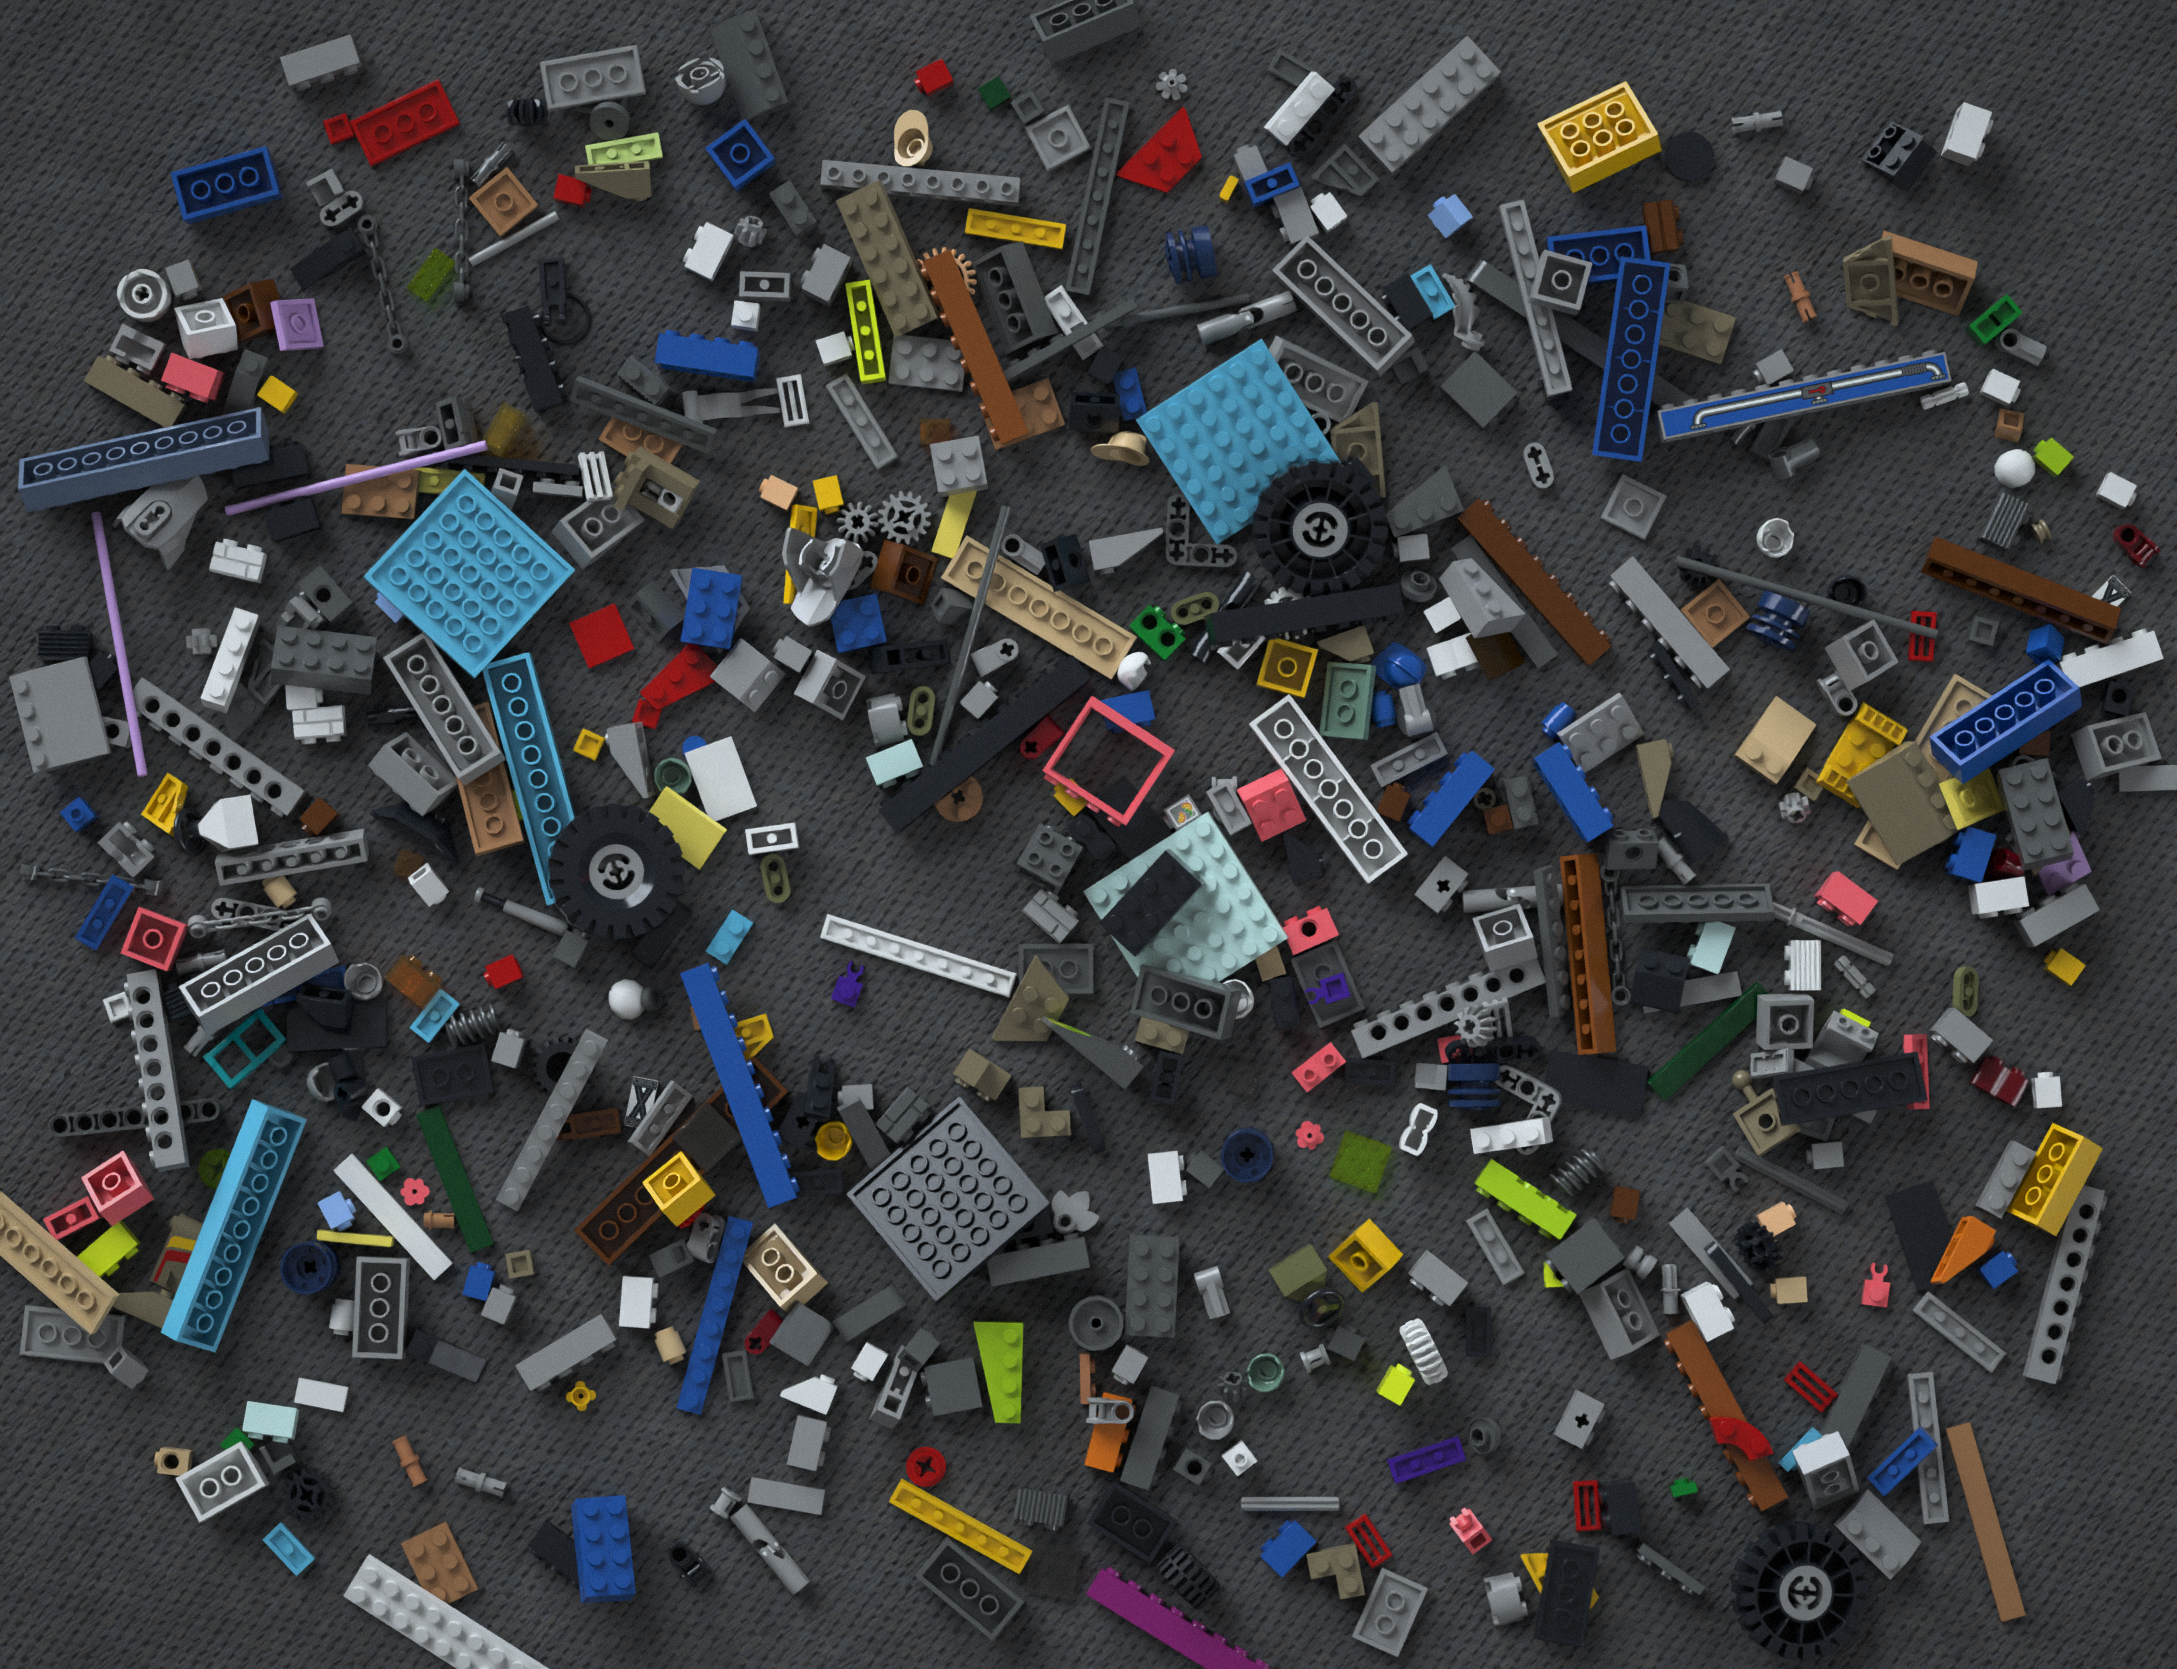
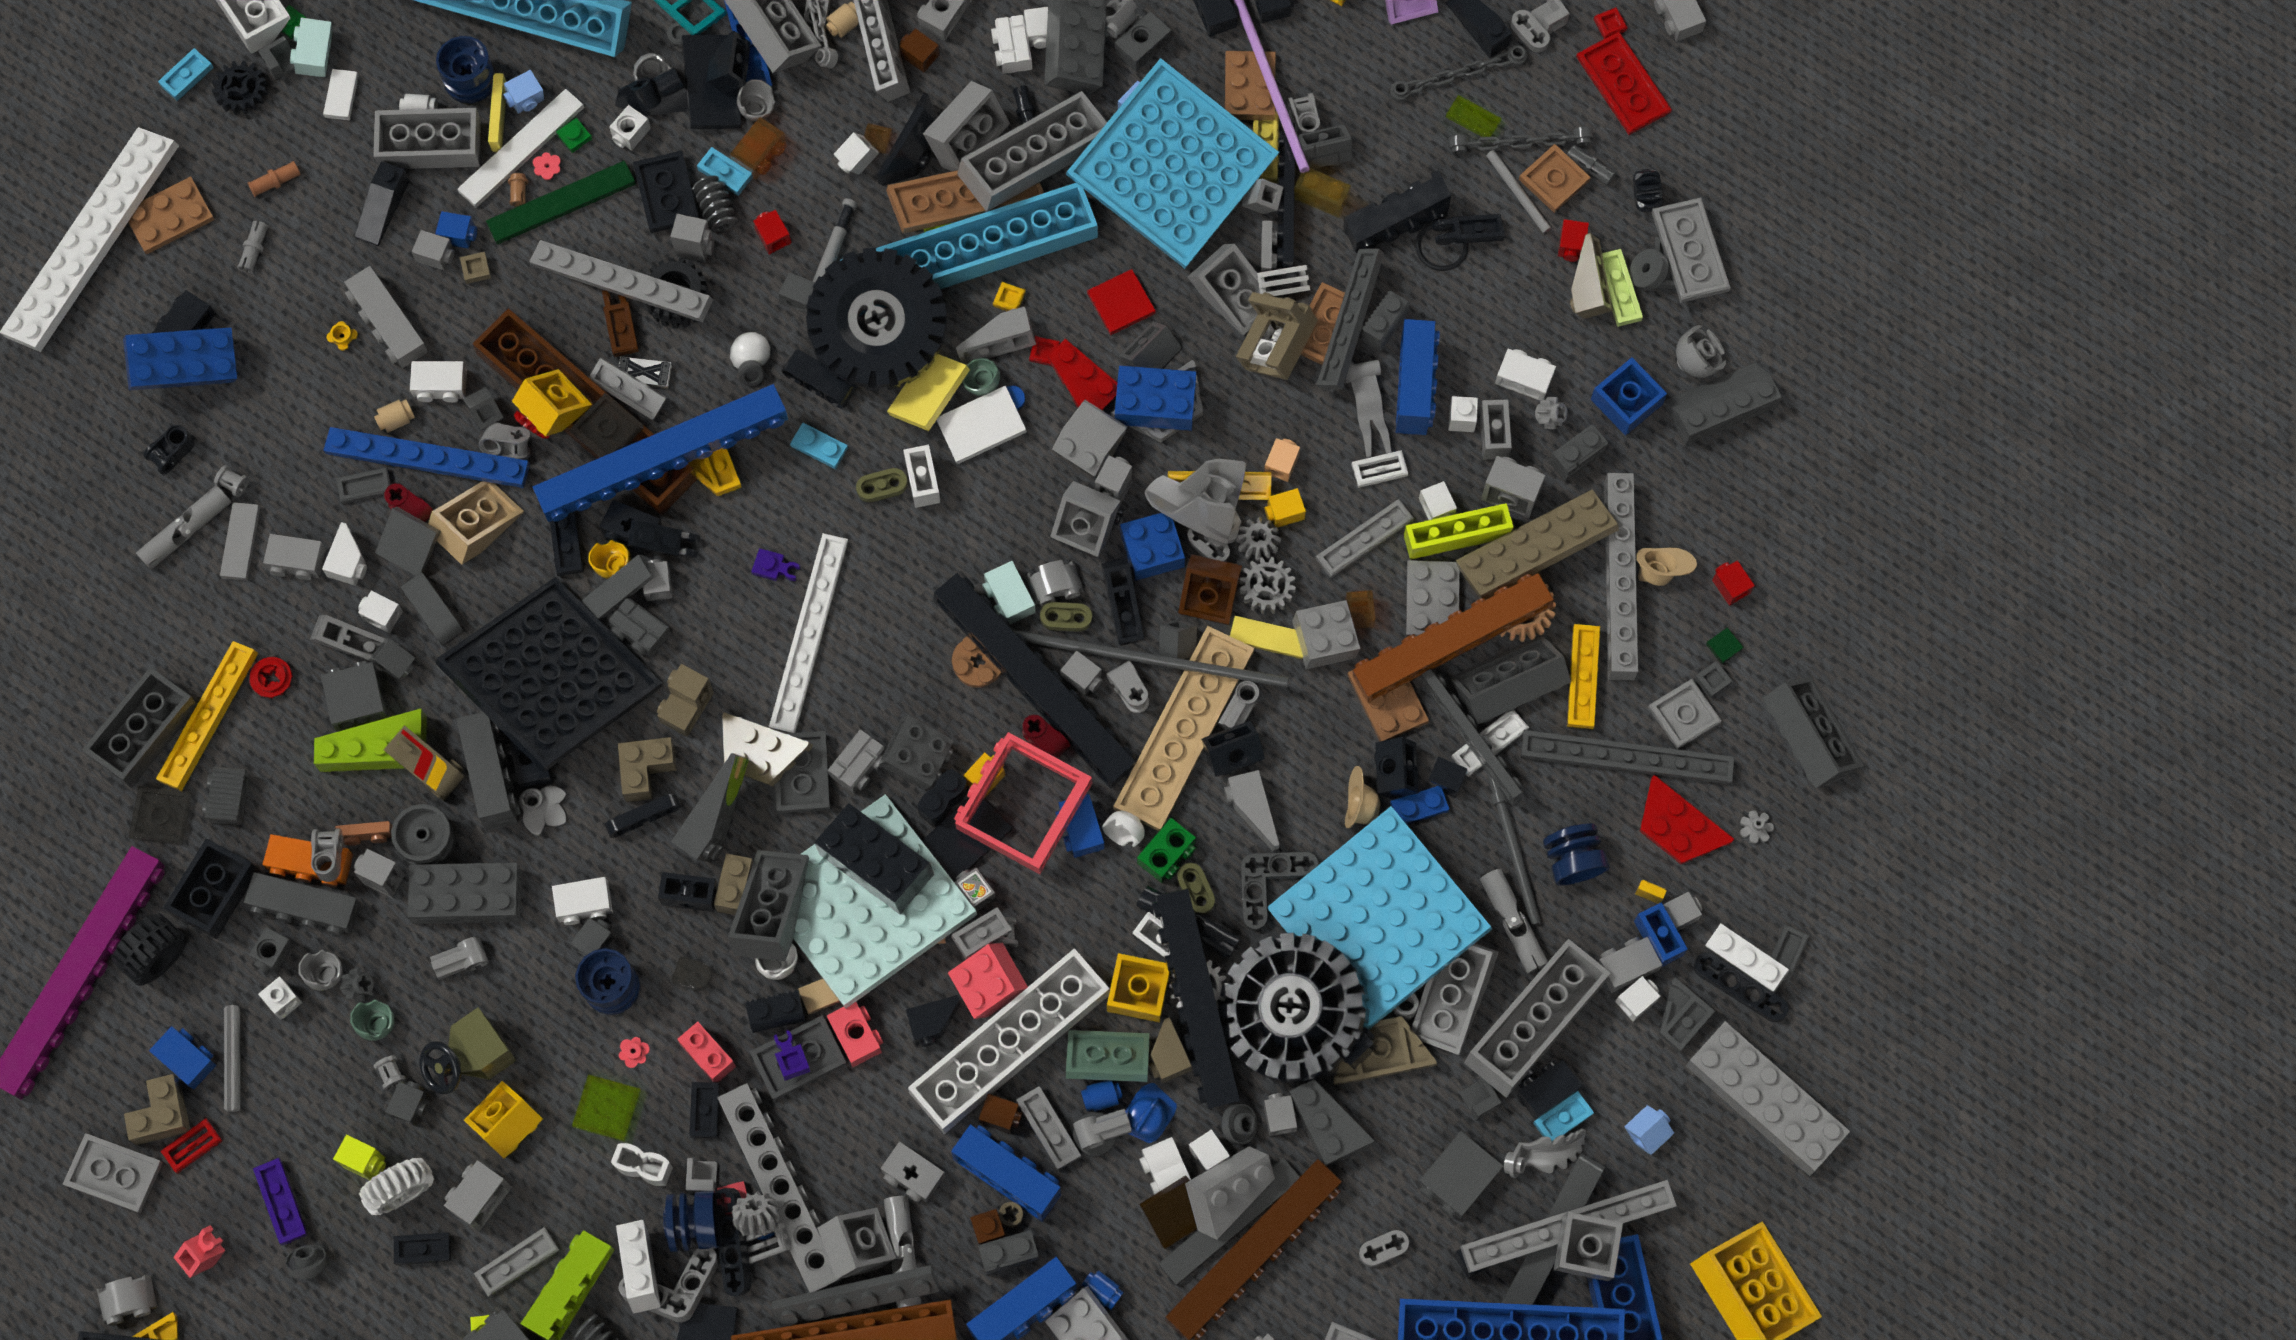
camera: 85 degrees right, 15 degrees down
none -> dark tan door [384,725,465,801]

